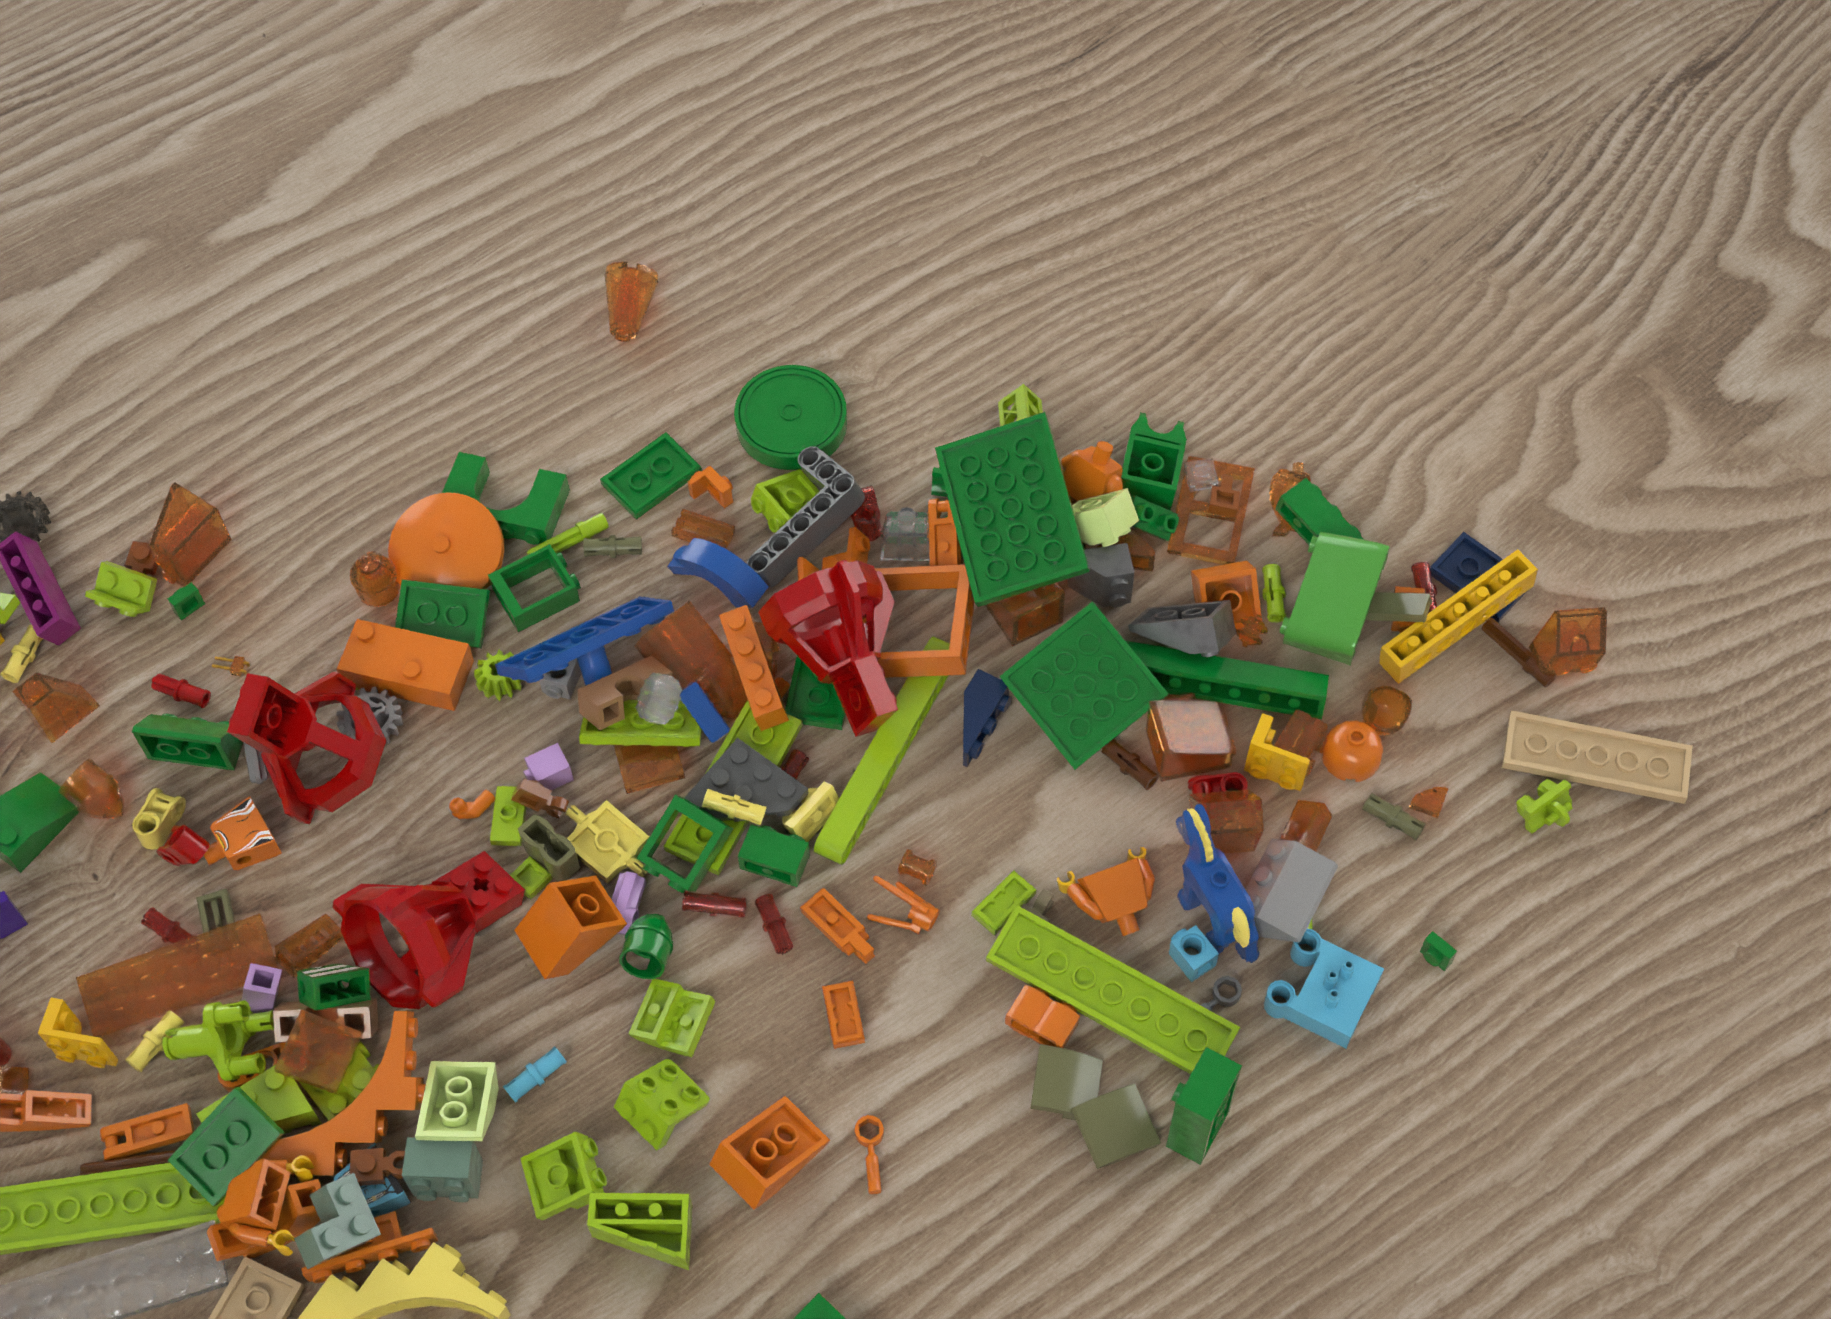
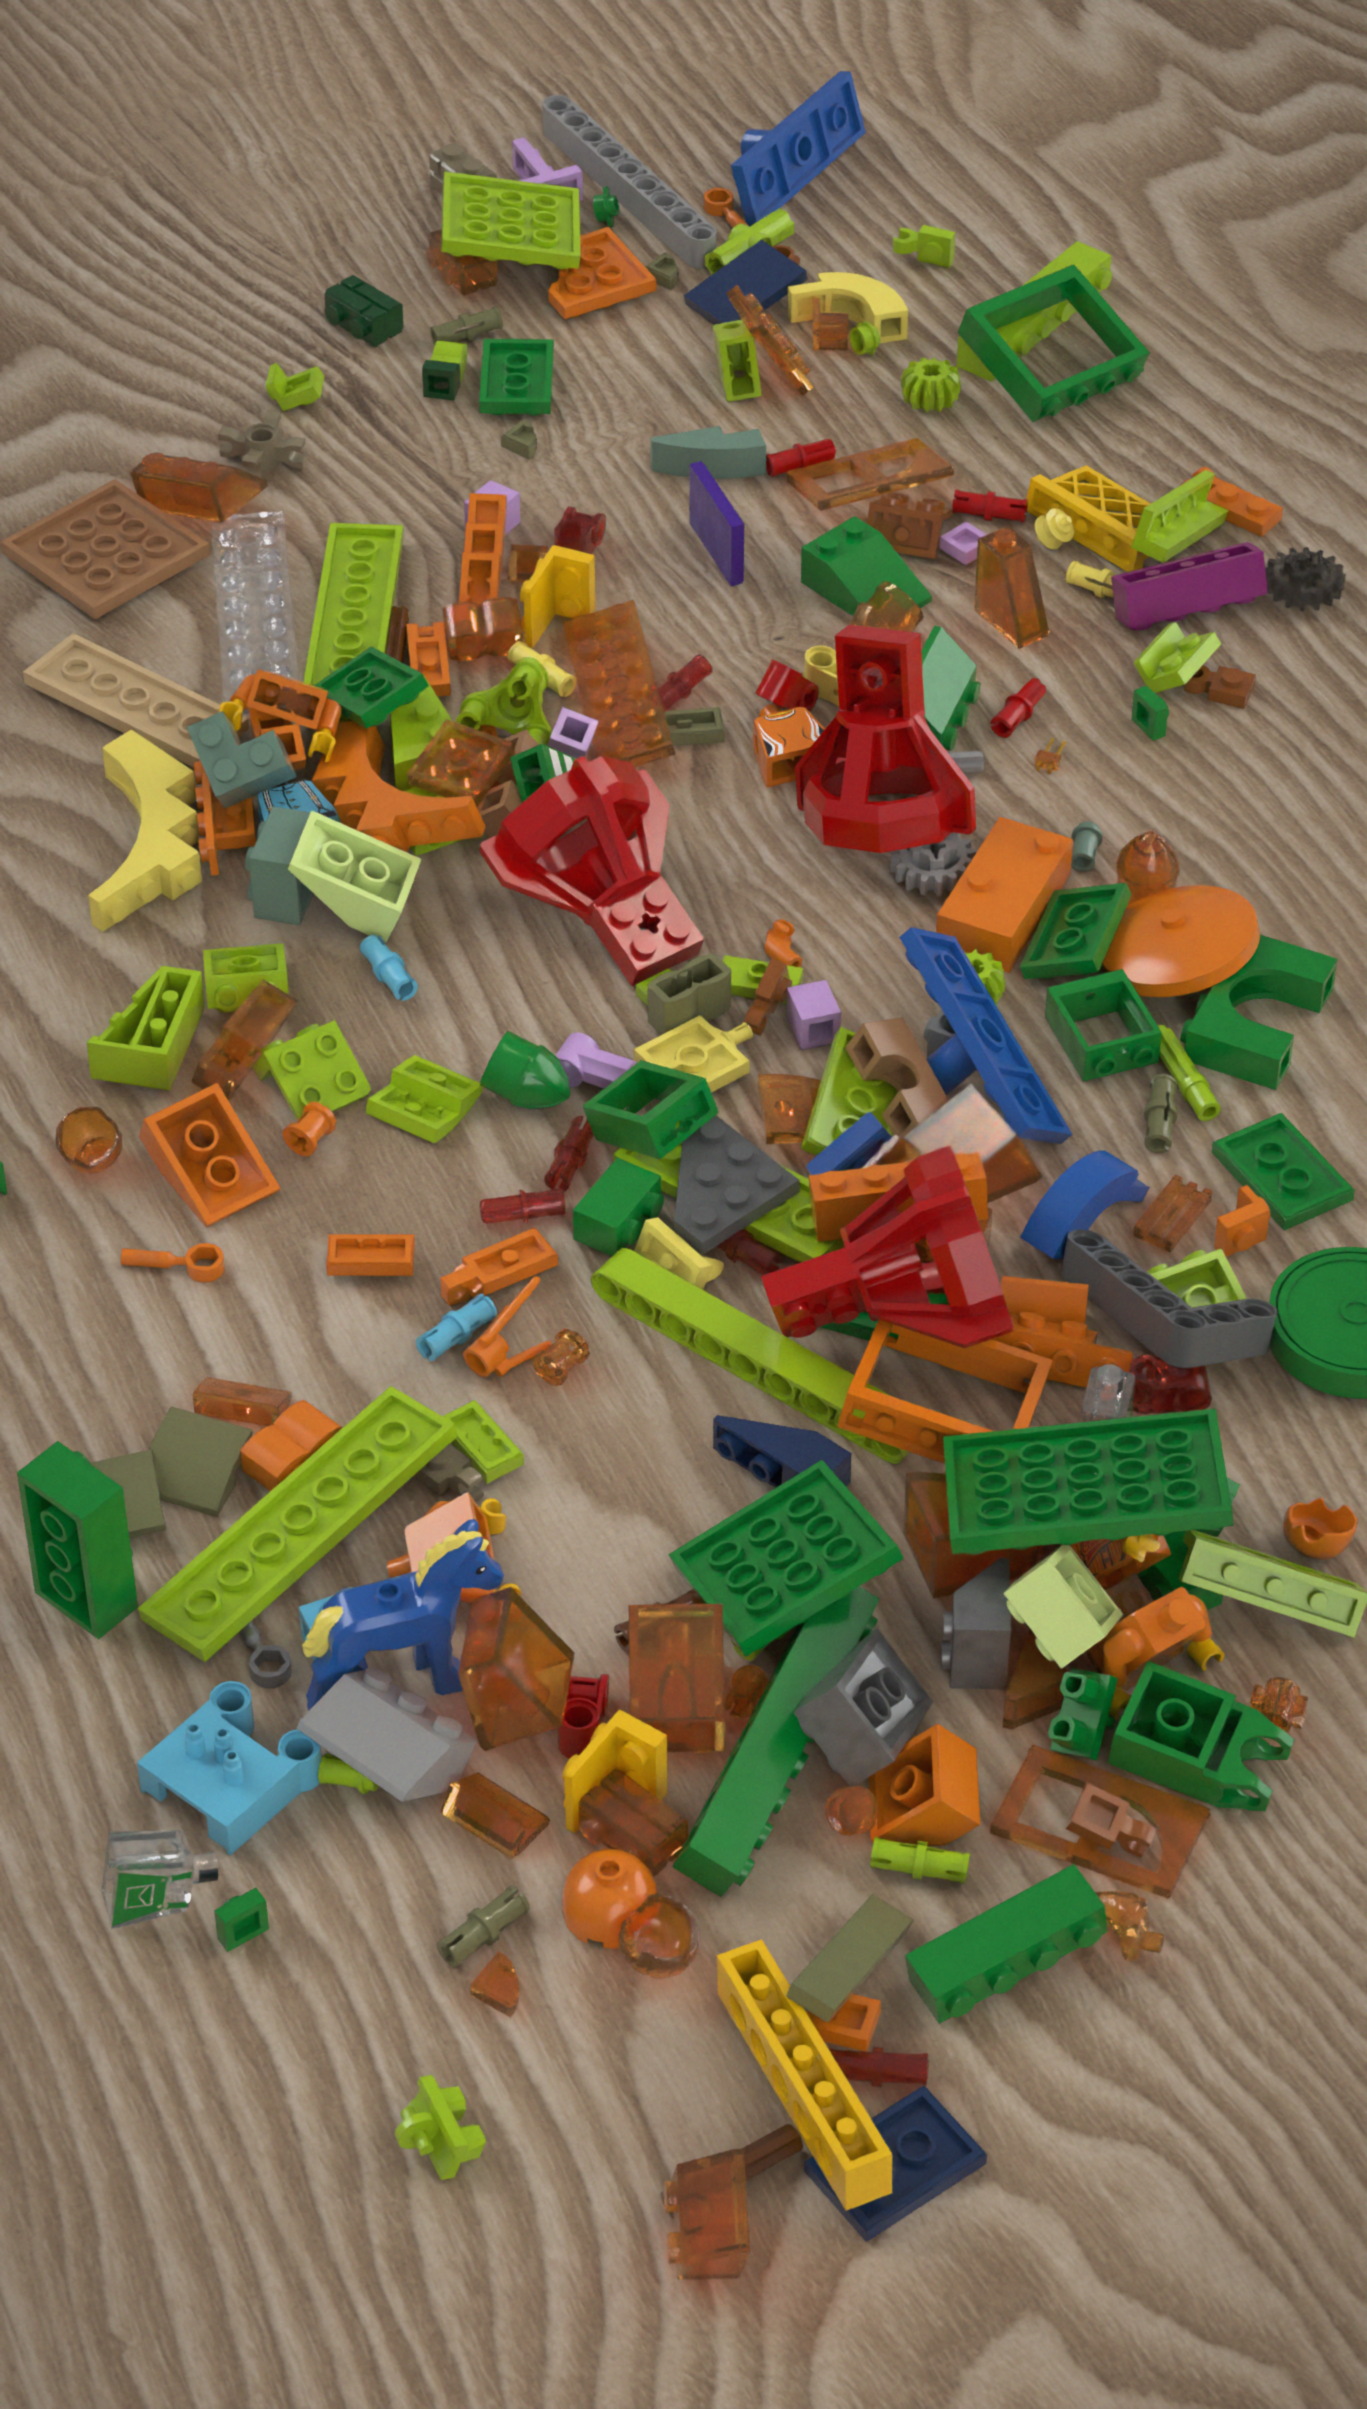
camera: 100 degrees right, 15 degrees down
clear orange slope [149,482,232,587] -> none
dark orange plate [350,1148,405,1186] -> none
orange slope [514,875,627,979] -> none
clear gear [636,673,682,725] -> none
light yellow pin [702,789,767,826] -> none
clear plate [1184,458,1219,492] -> none
bright green windscreen [1280,532,1390,666] -> none
tan plate [1502,710,1693,804] -> none
none -> clear orange hair [55,1106,123,1174]
none -> clear torso [101,1830,218,1929]
none -> clear orange slope [191,979,298,1101]
none -> clear orange slope [193,1377,292,1426]
none -> orange bush [282,1101,337,1157]
none -> medium azure pin [416,1294,497,1361]
none -> clear orange brick [442,597,524,661]
none -> sand green pin [1071,821,1103,872]
none -> clear orange gear [1249,1677,1309,1733]
none -> orange hair [1283,1498,1358,1560]

